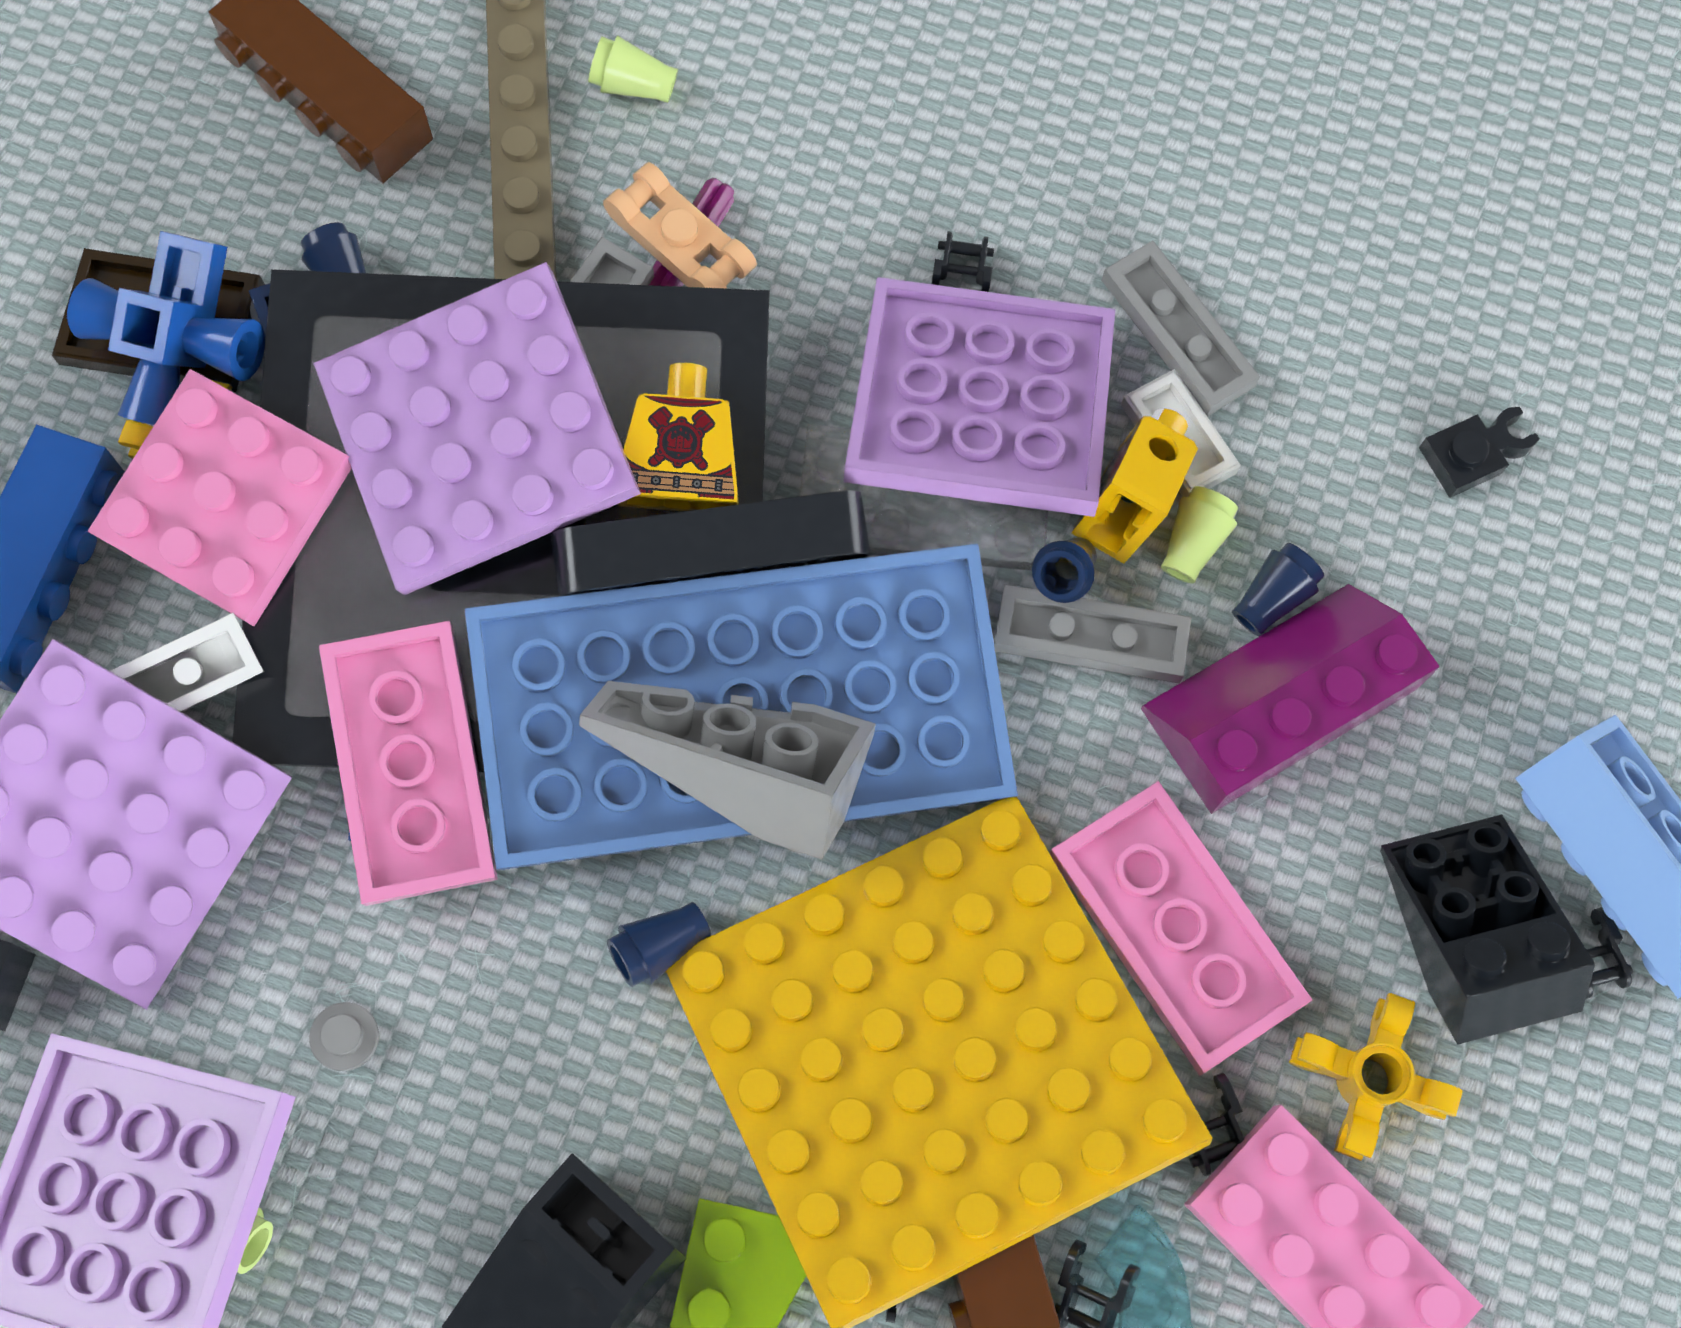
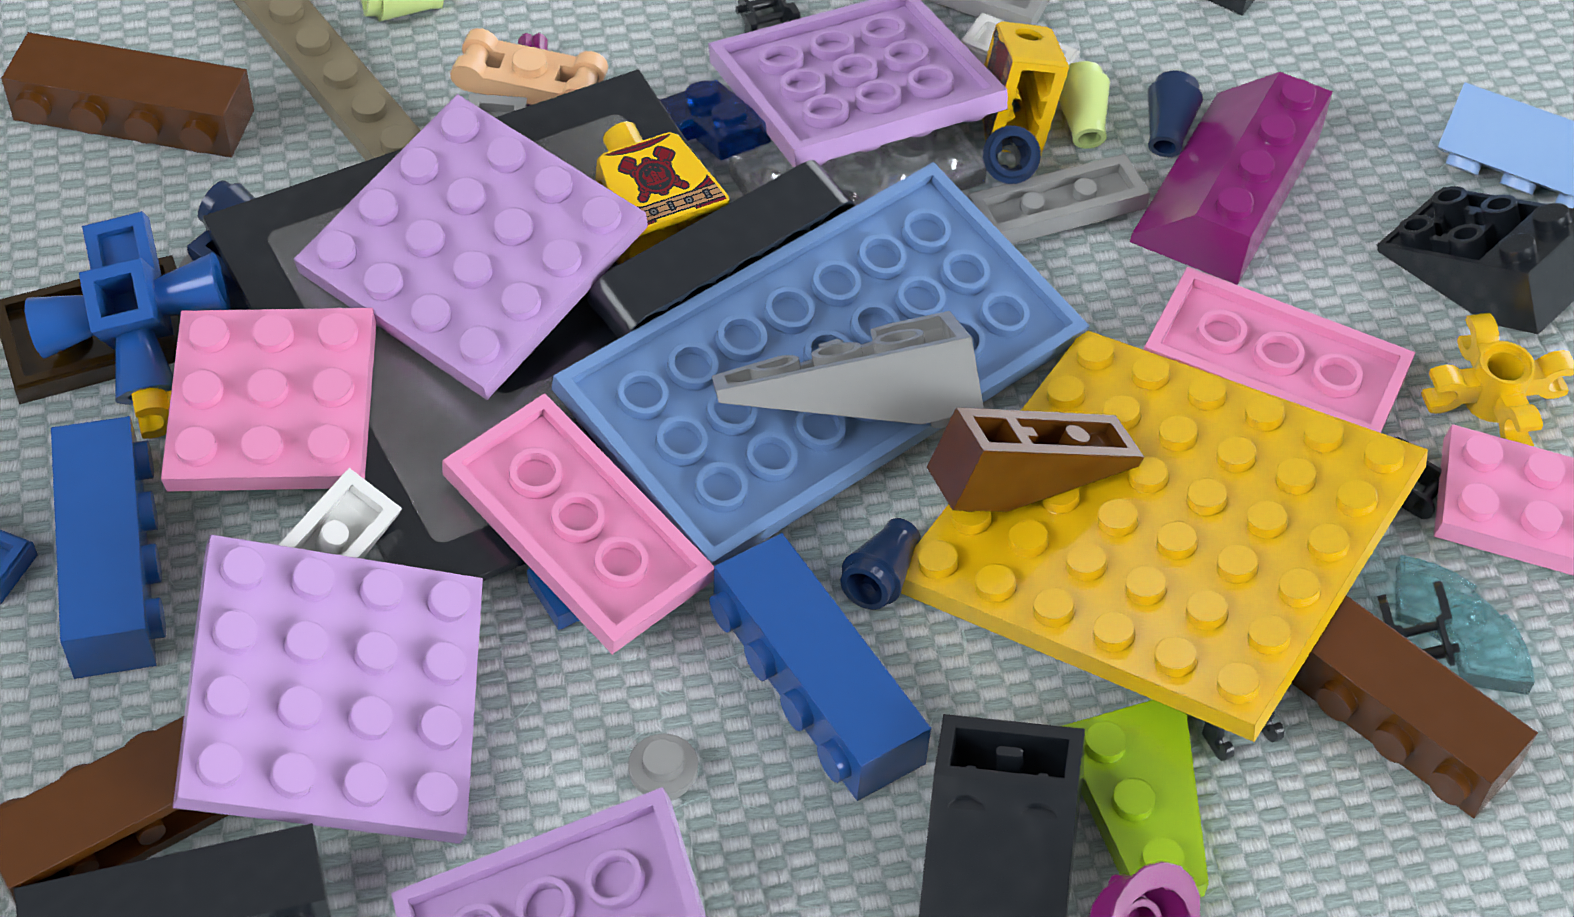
camera: 30 degrees left, 20 degrees down
none -> clear blue plate [659,80,772,161]
none -> blue brick [709,533,932,801]
none -> reddish brown slope [927,407,1144,512]

